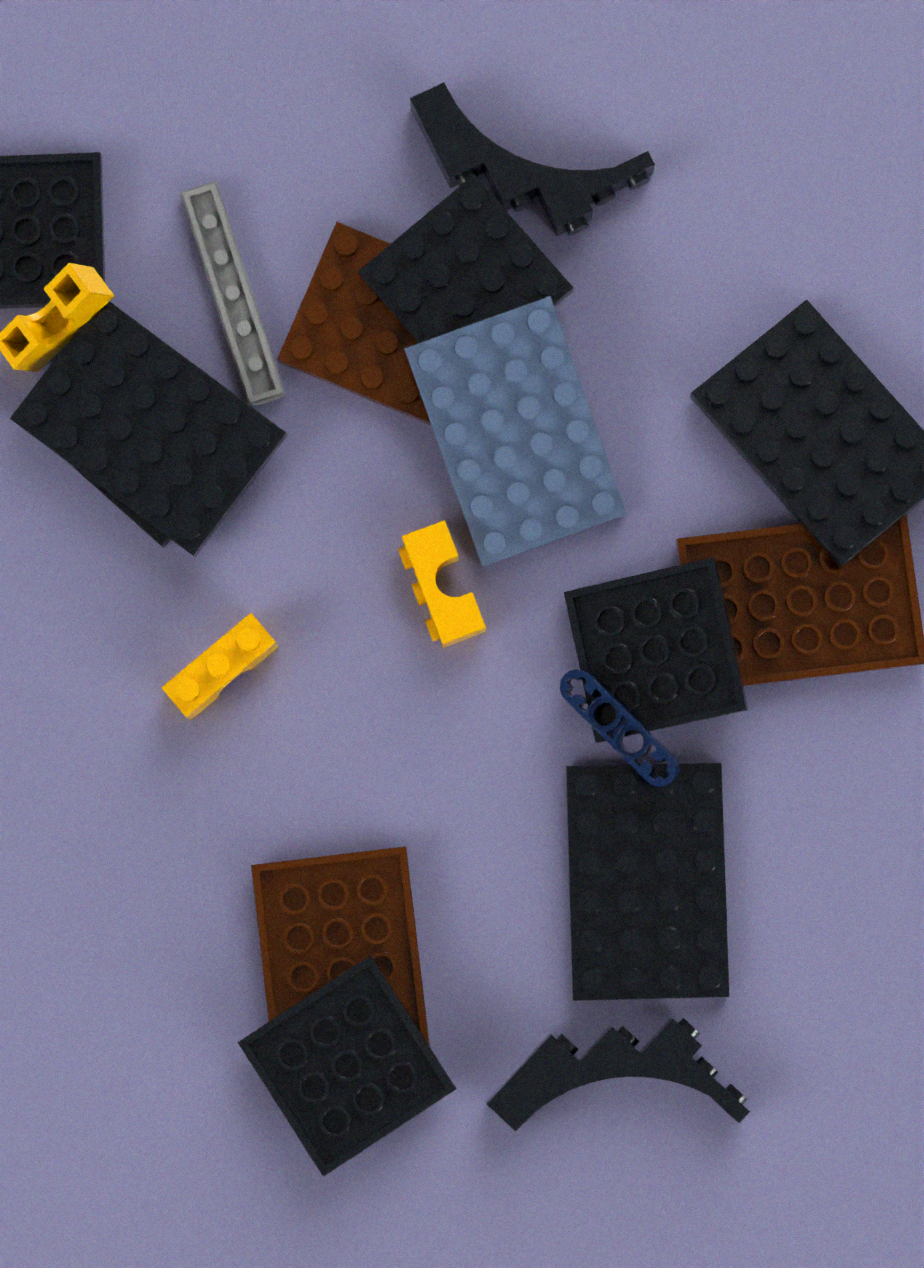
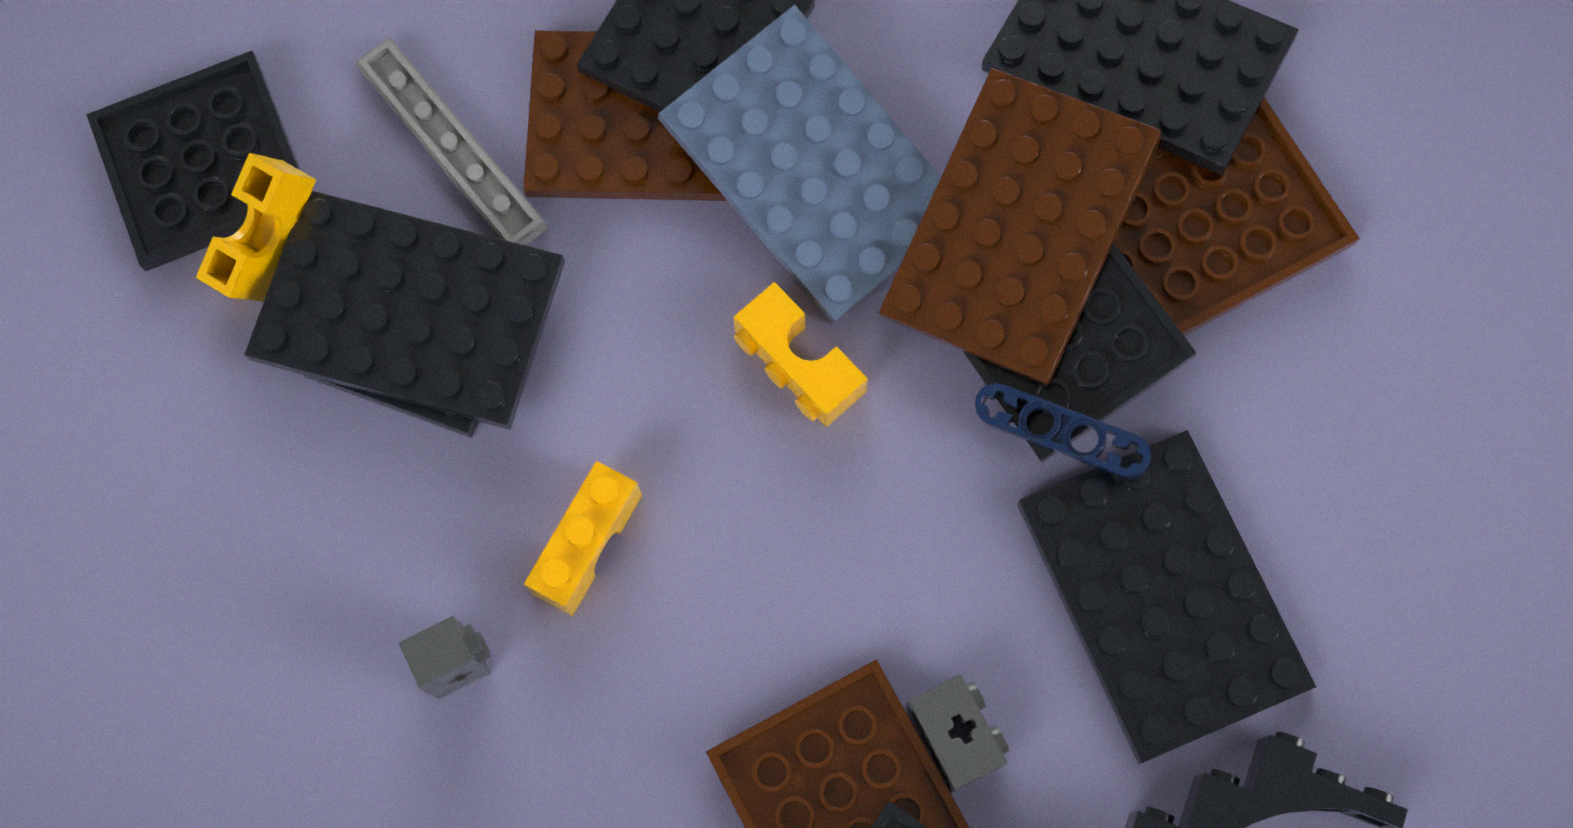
camera: 20 degrees left, 10 degrees down
none -> dark grey brick [398,616,492,699]
none -> reddish brown plate [879,68,1162,386]
none -> dark grey brick [906,674,1009,793]

